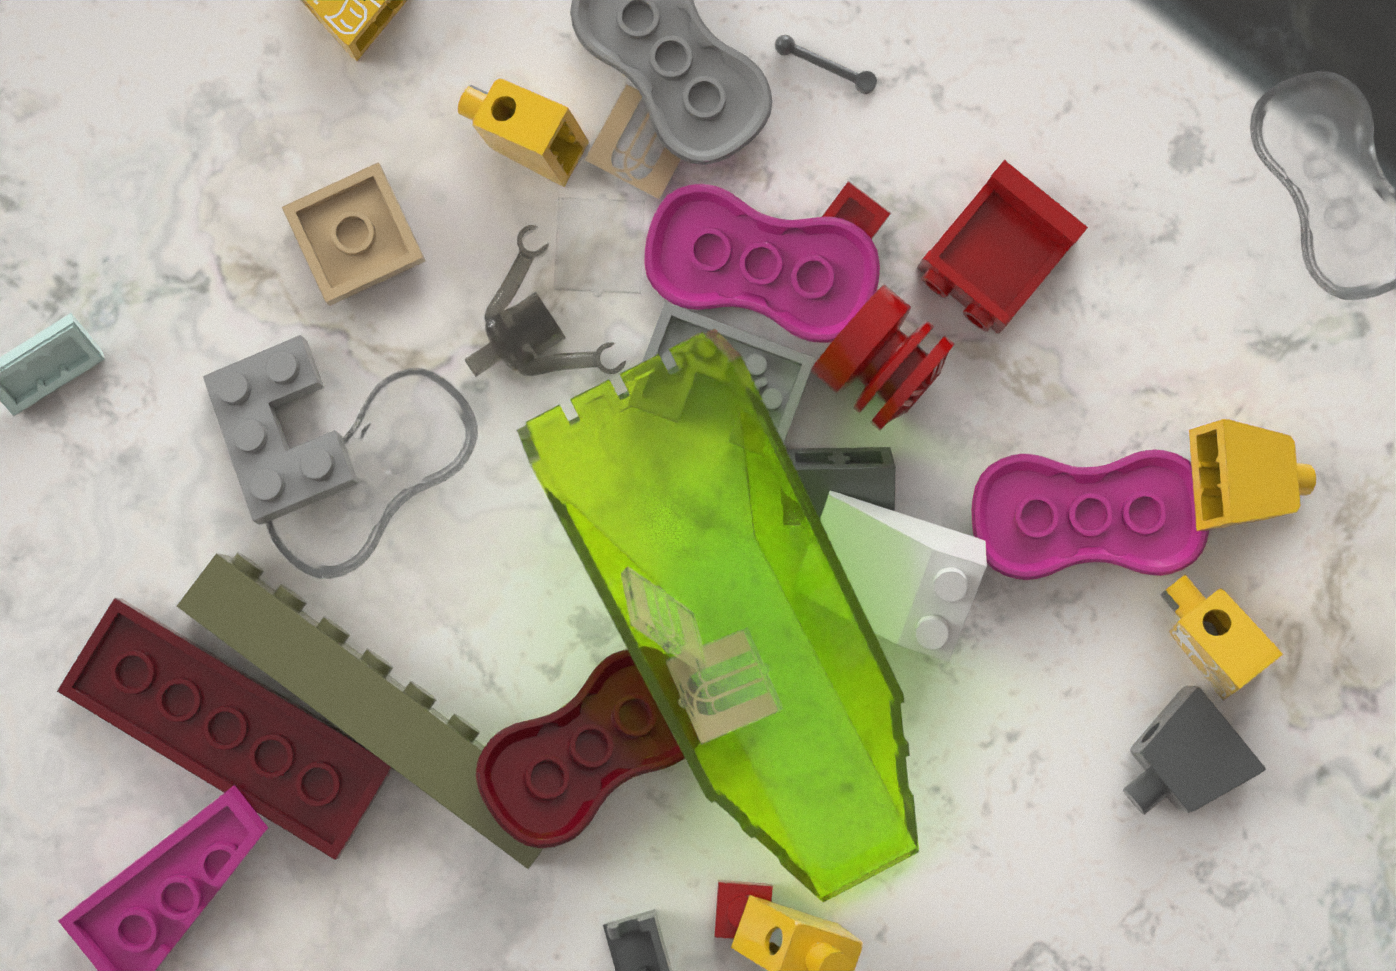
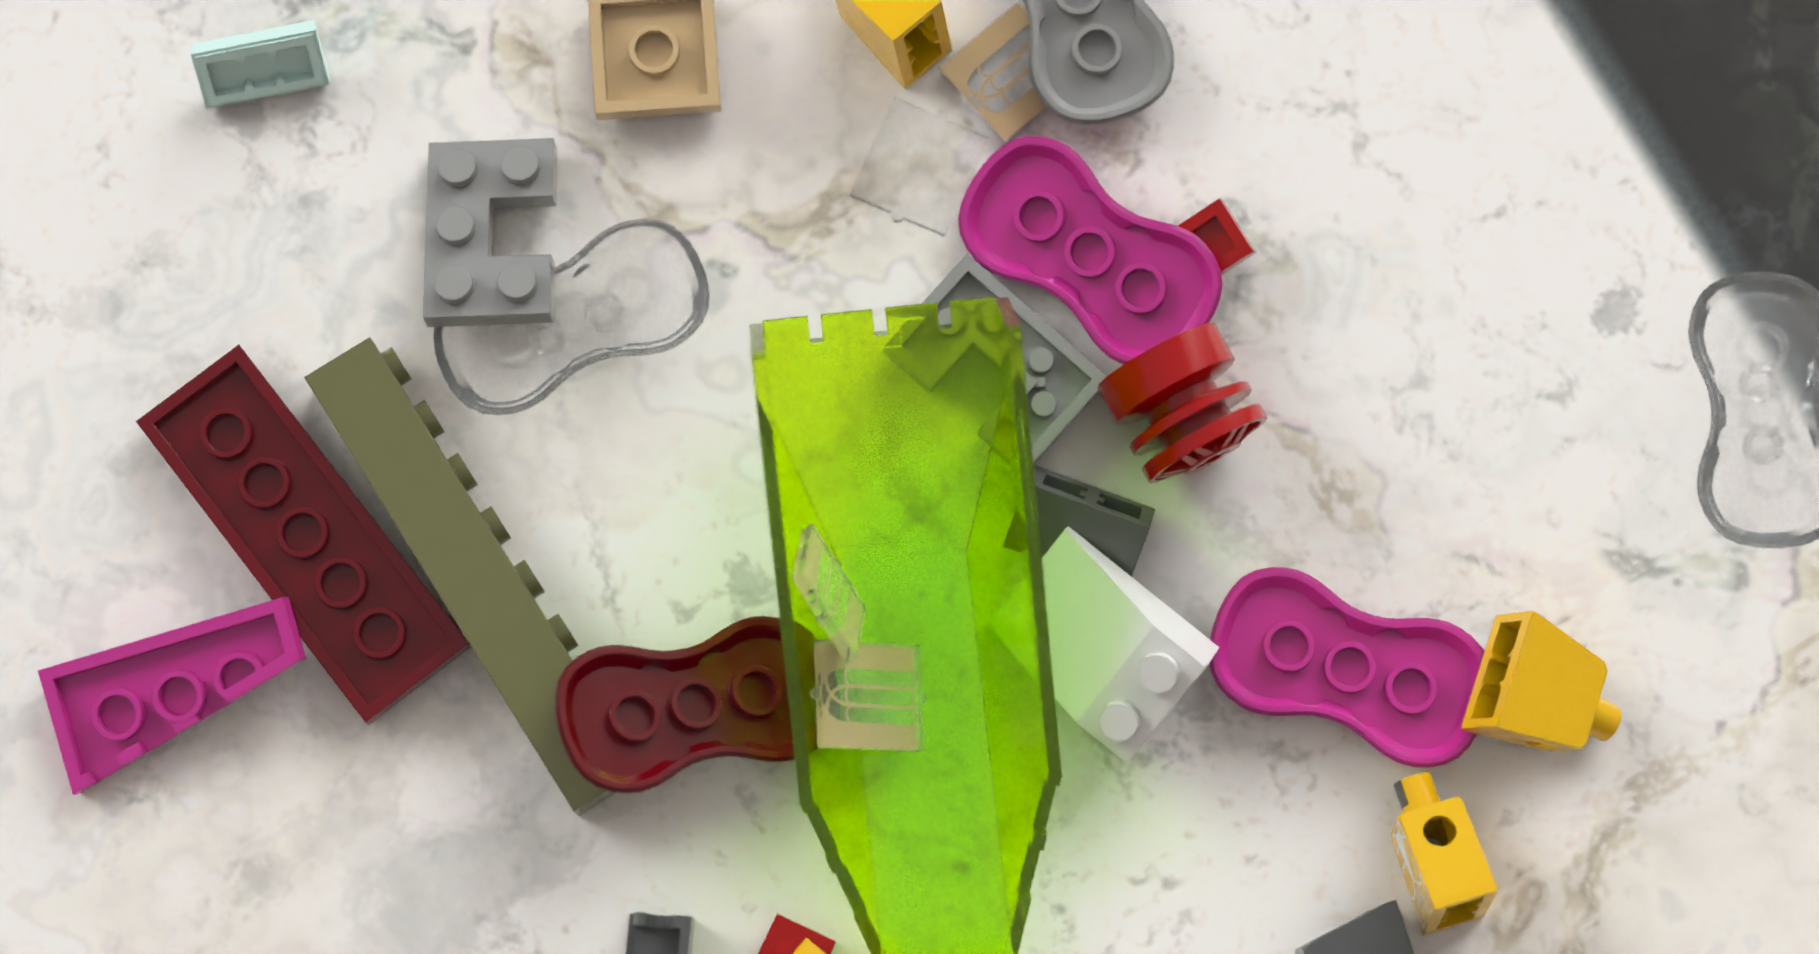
camera: 20 degrees right, 5 degrees down
clear smoke piece [464,225,626,377] -> none
dark grey hinge [774,35,877,94] -> none
red panel [917,160,1088,334] -> none

